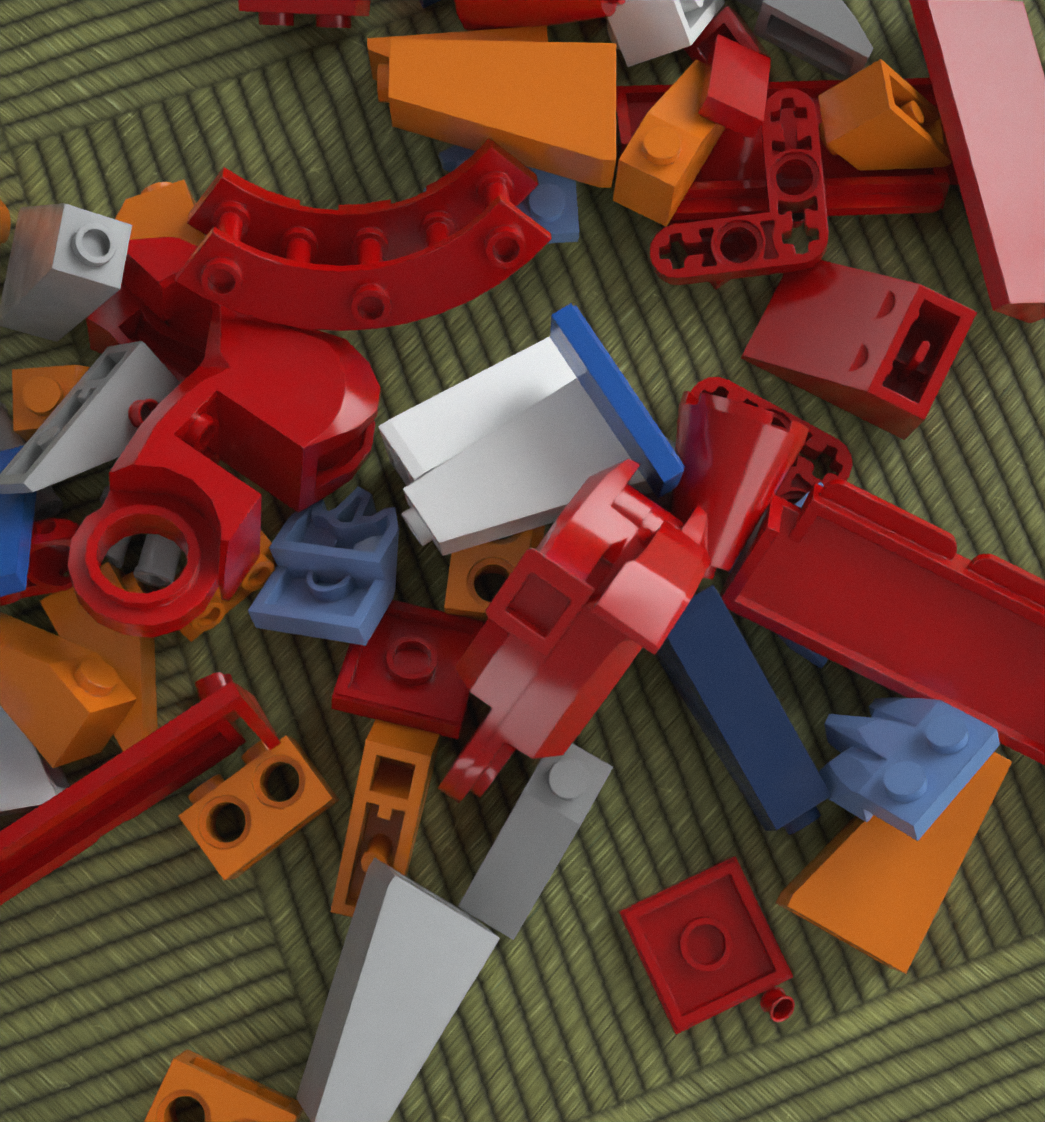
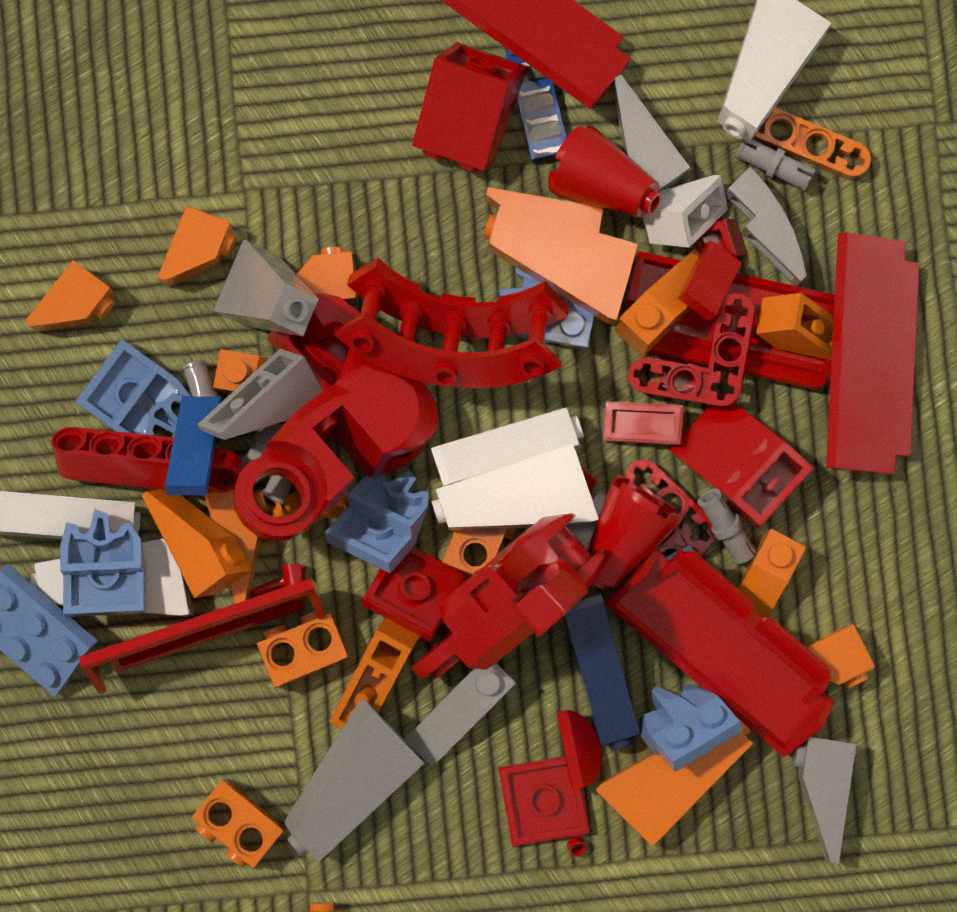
camera: 20 degrees right, 5 degrees up
red piece [128,399,159,428] -> none
blue tile [550,303,685,499] -> none
none -> red tile [557,710,602,791]
none -> tile [603,401,685,446]
none -> light grey pin [697,488,756,564]
none -> orange slope [737,529,806,618]

